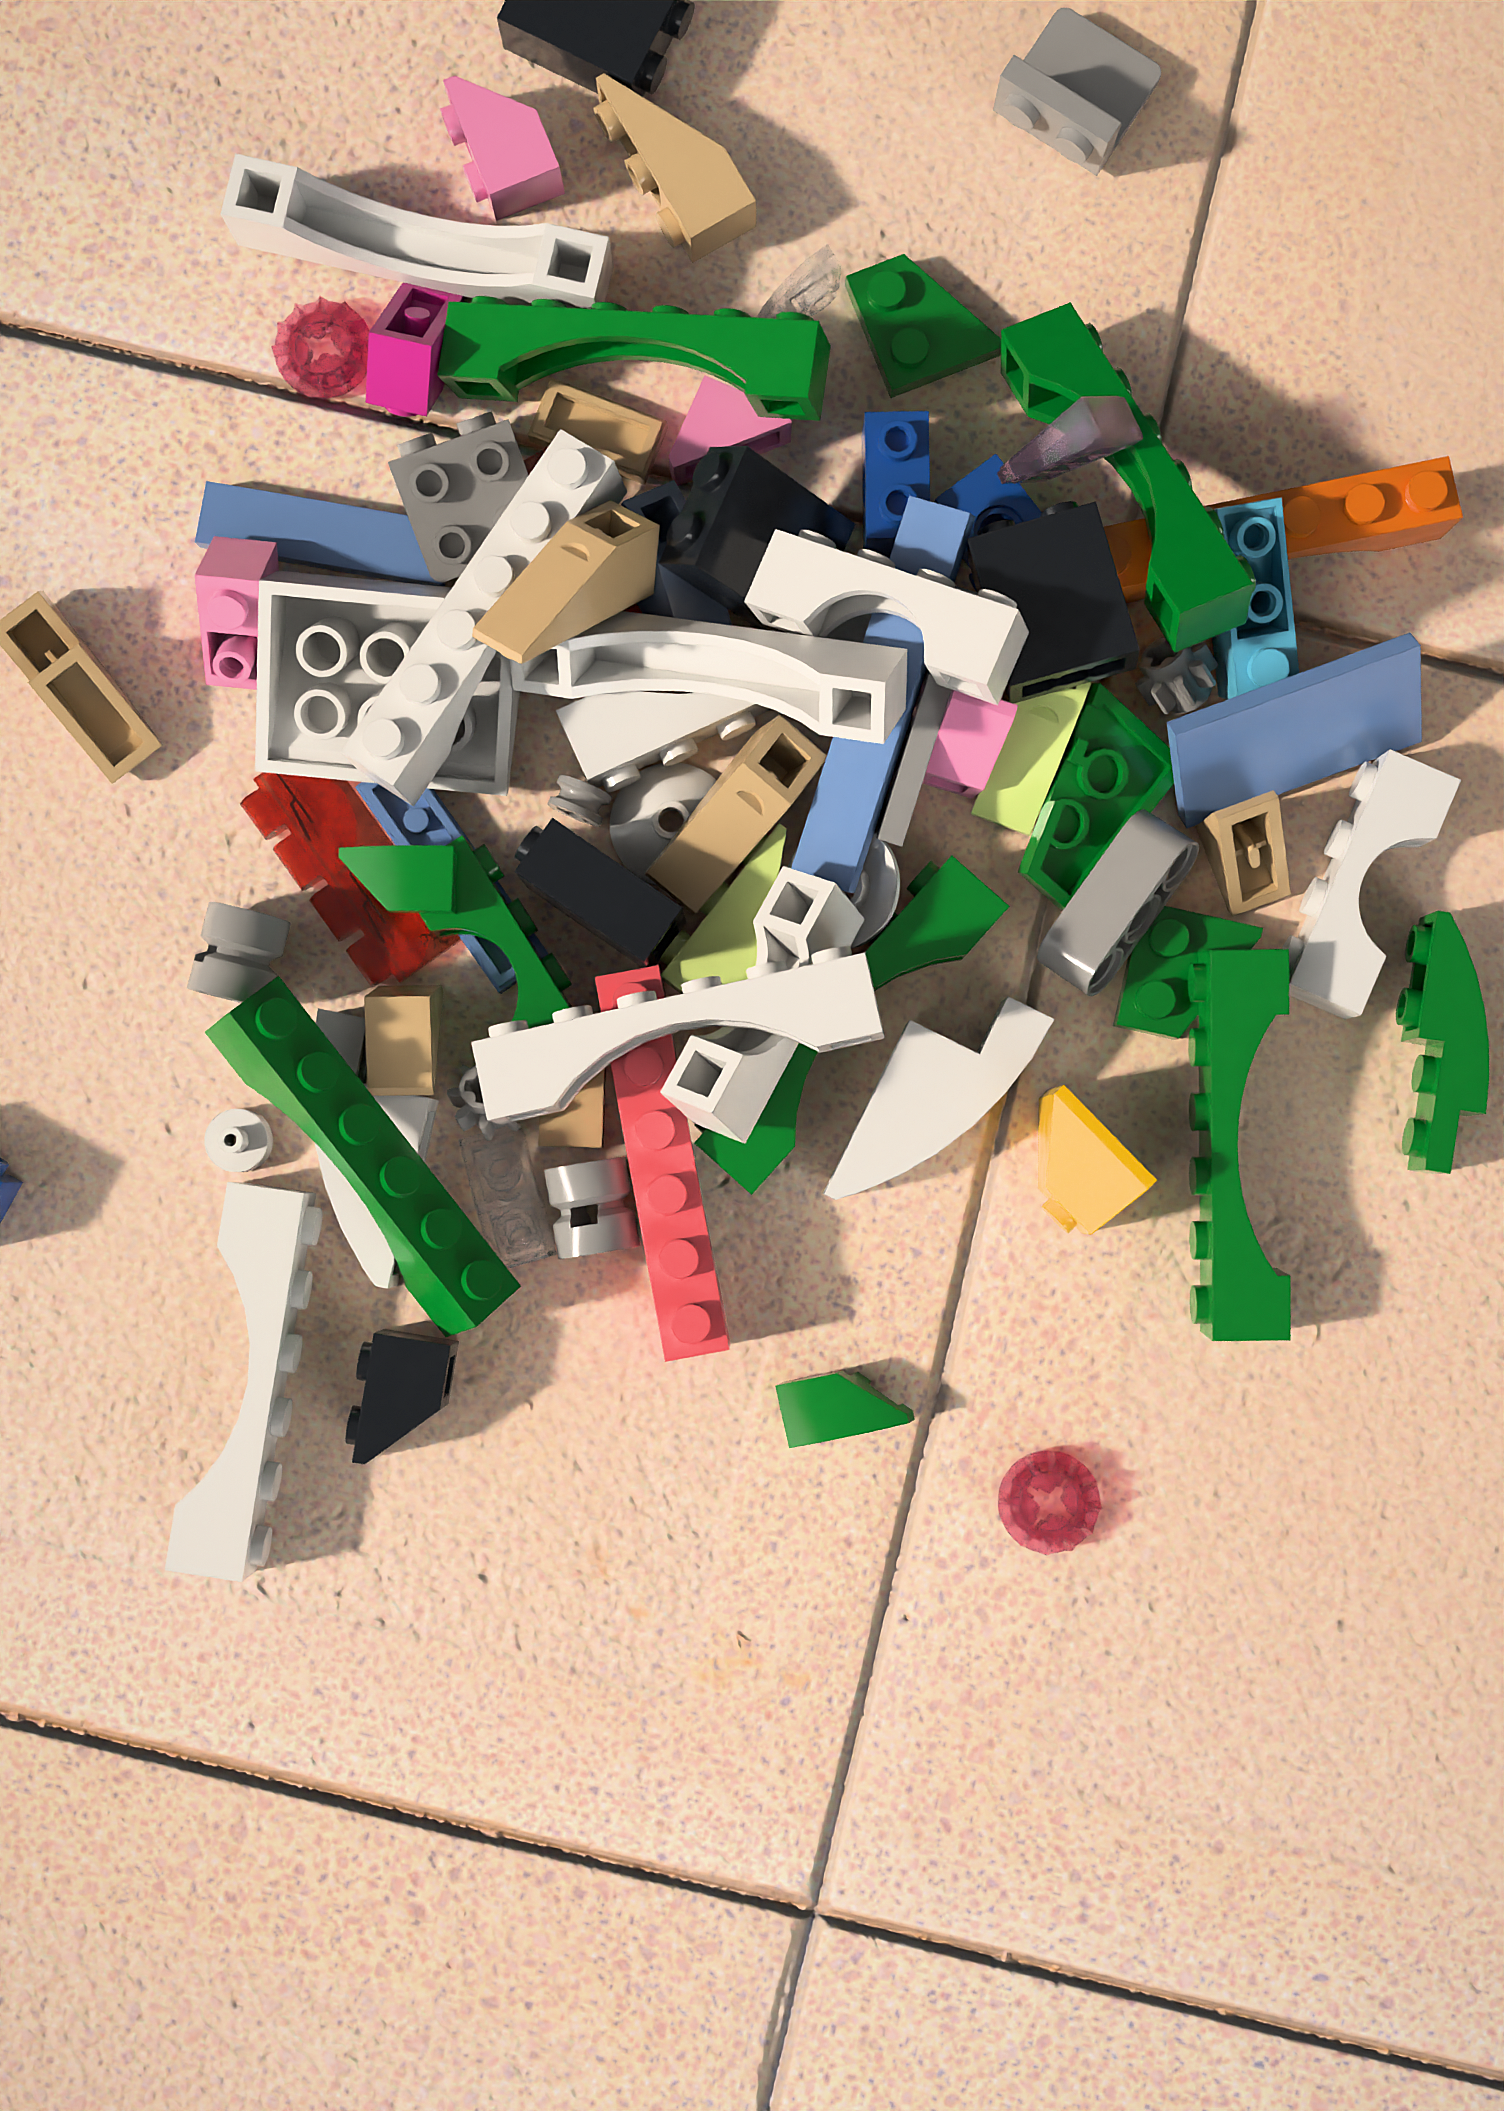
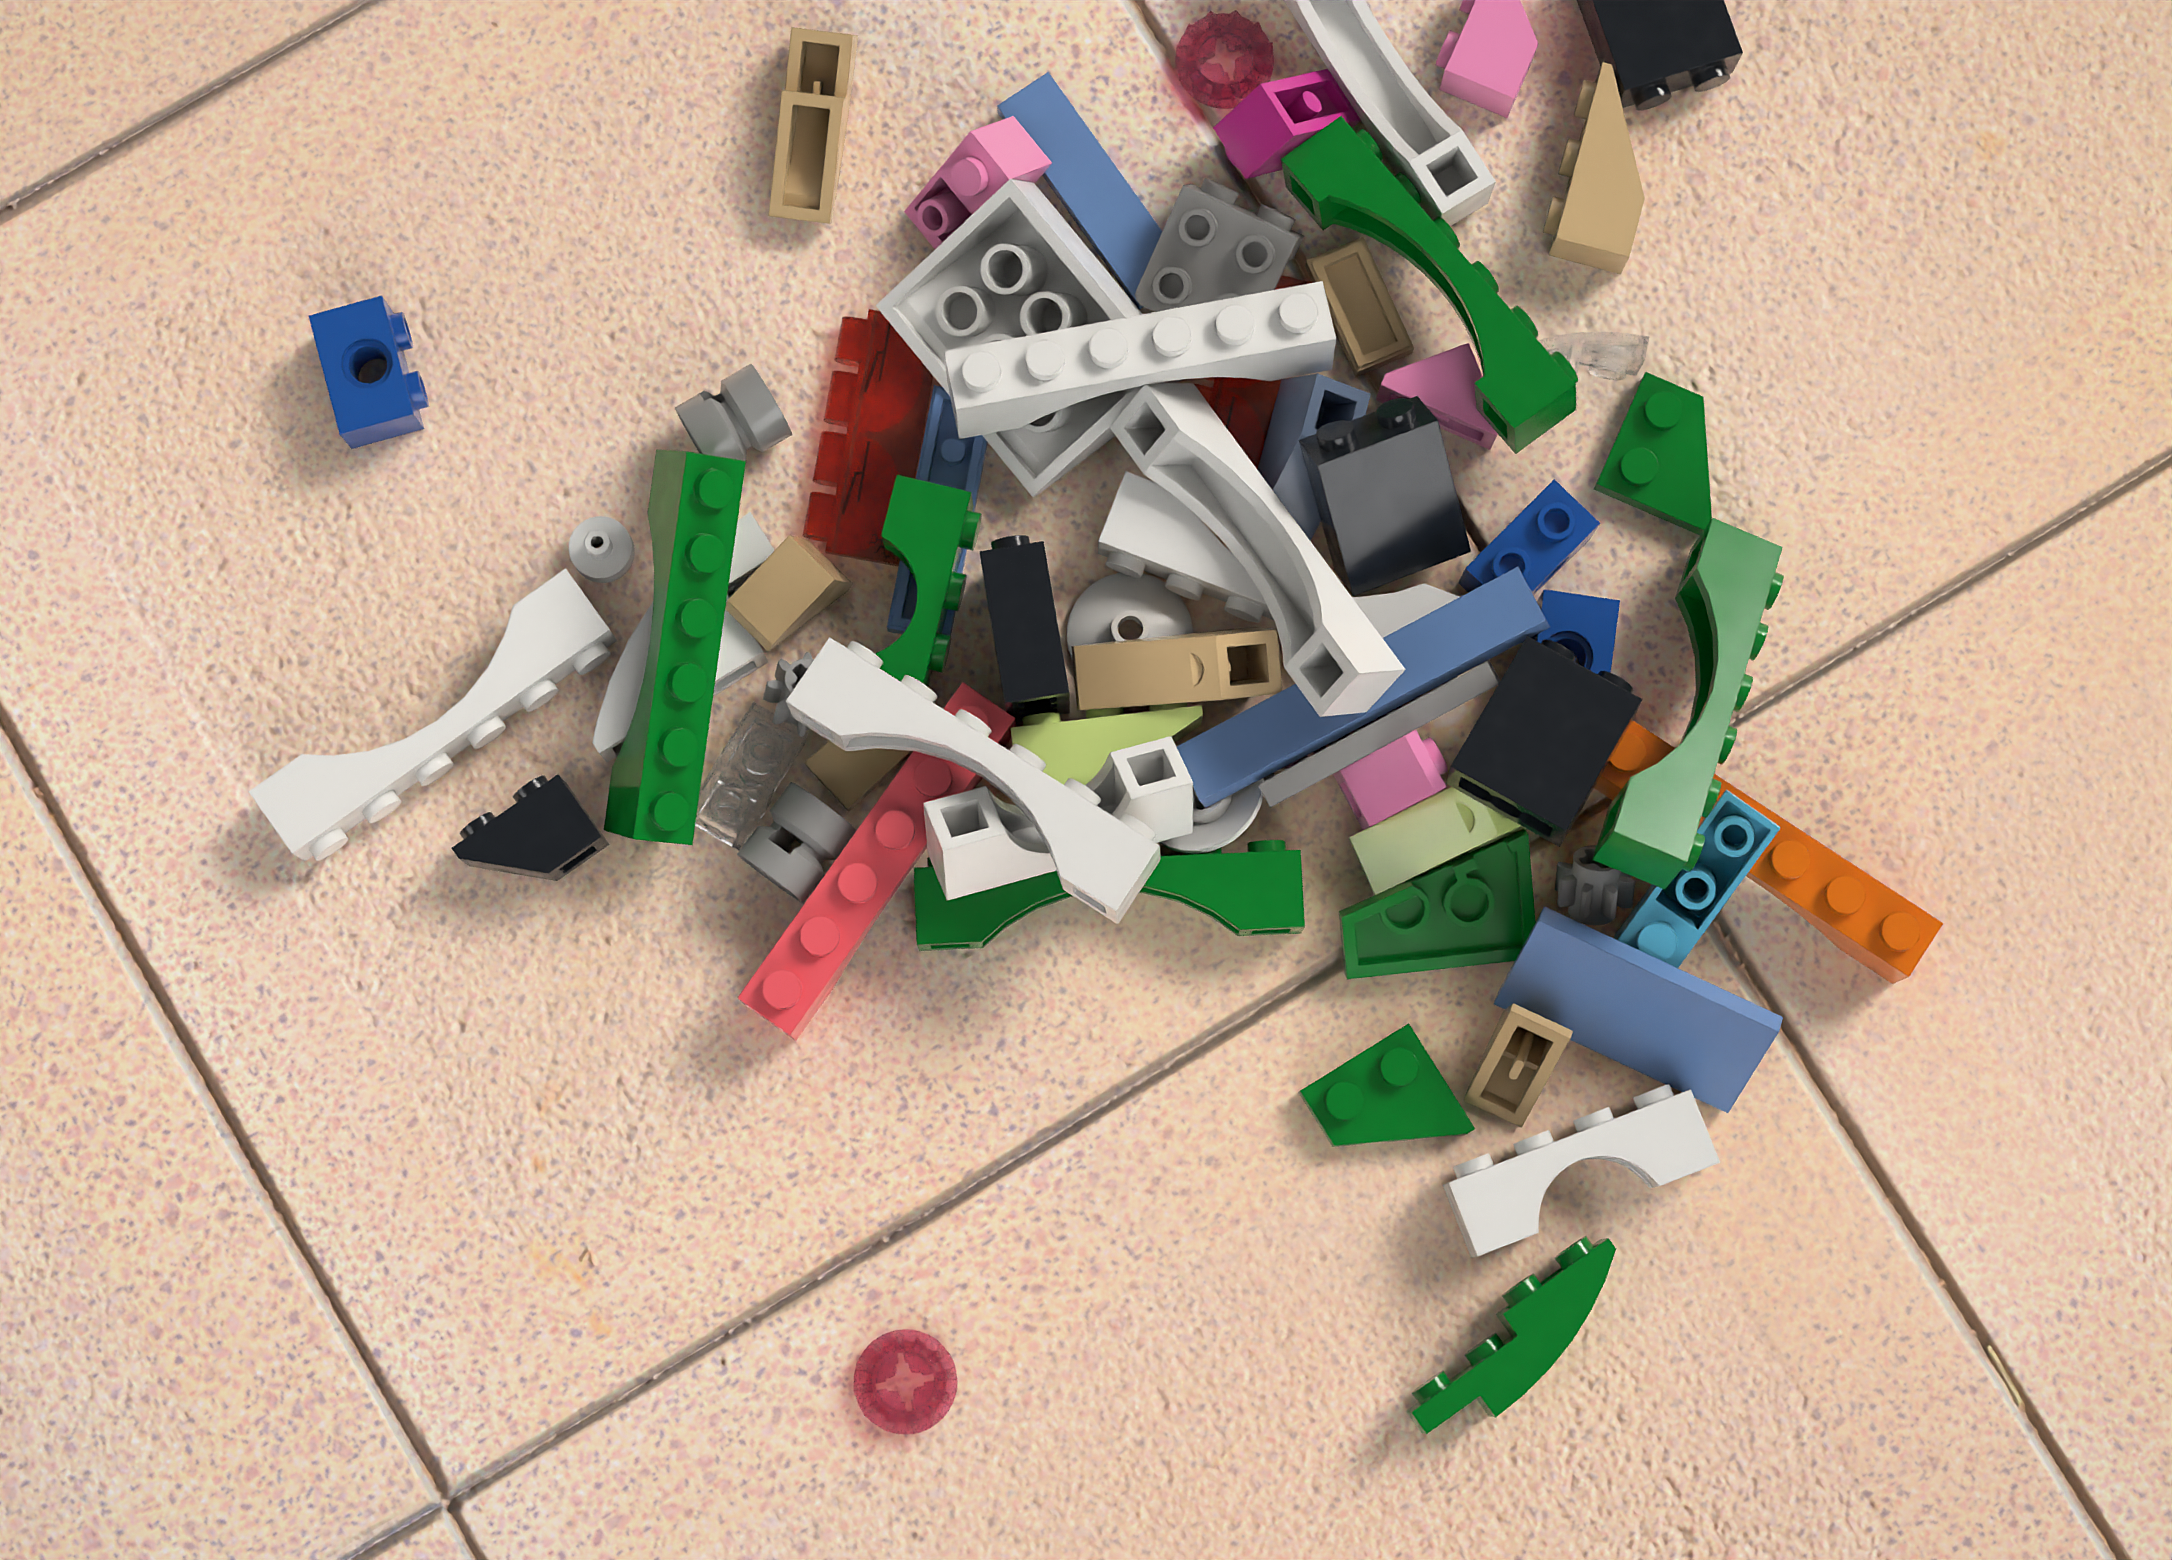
camera: 40 degrees right, 5 degrees down
green slope [339,845,457,914] -> none
tan slope [472,500,660,664] -> none
light grey bush [548,775,612,827] -> none
white arch [744,529,1029,705] -> none
green slope [775,1370,915,1448] -> none
white slope [823,997,1054,1200] -> none
light grey bracket [993,7,1161,176] -> none
slope [997,396,1143,484] -> none
light grey beam [1037,809,1199,996] -> none
yellow slope [1038,1085,1157,1235] -> none
green arch [1188,949,1291,1341] -> none

